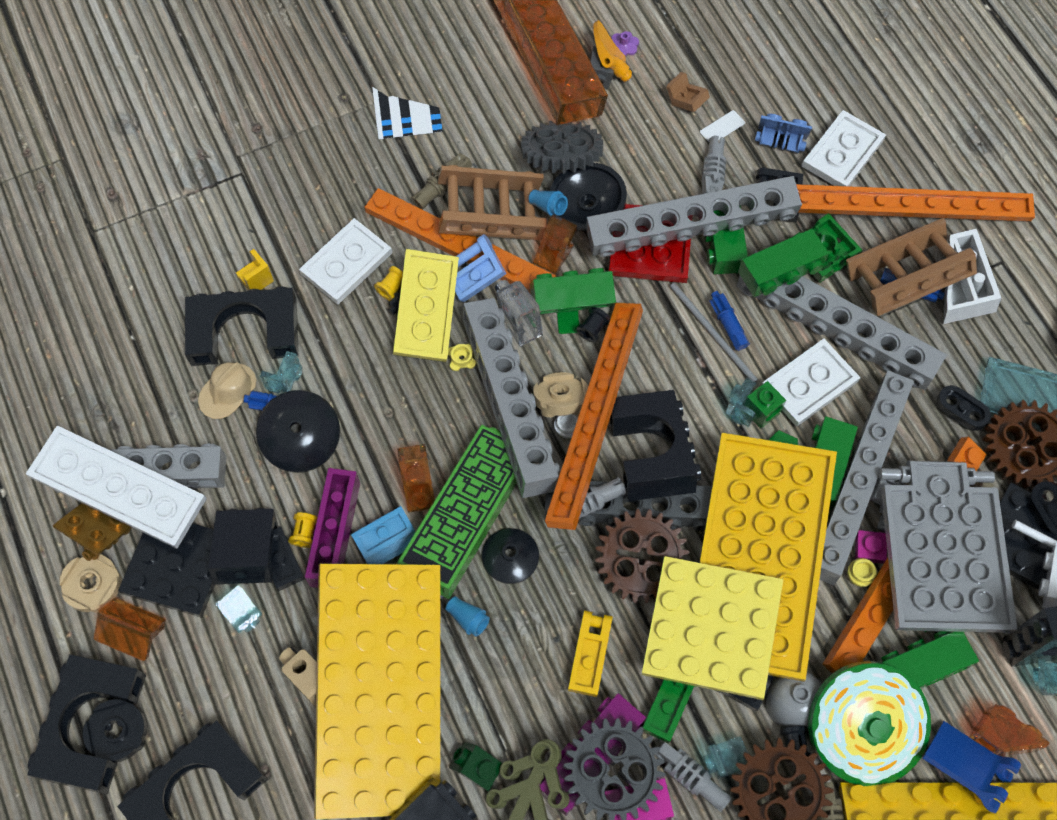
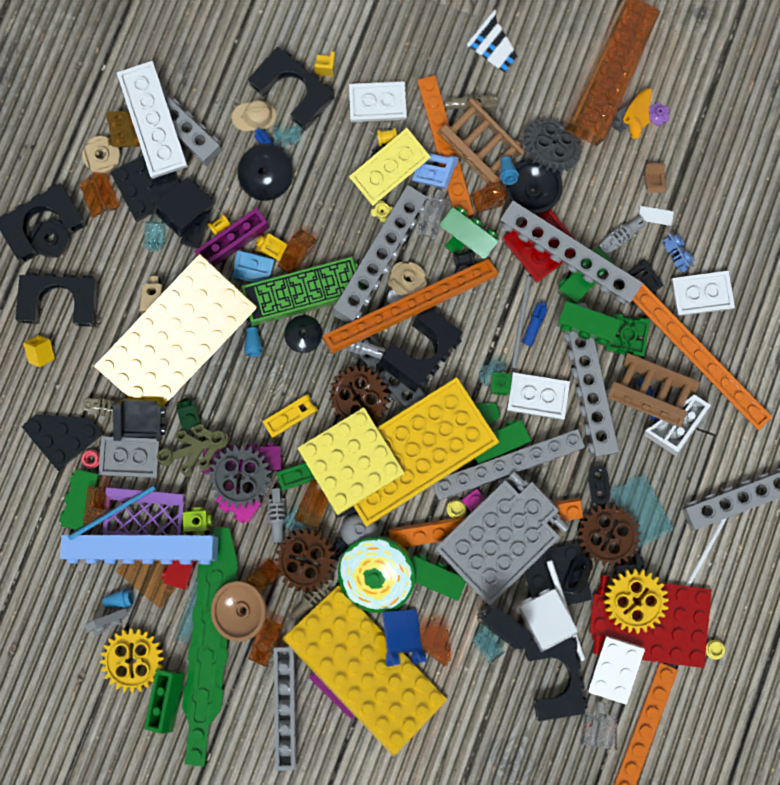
camera: 45 degrees right, 15 degrees up
none -> yellow bracket [255,233,288,261]
none -> clear orange panel [295,480,329,528]

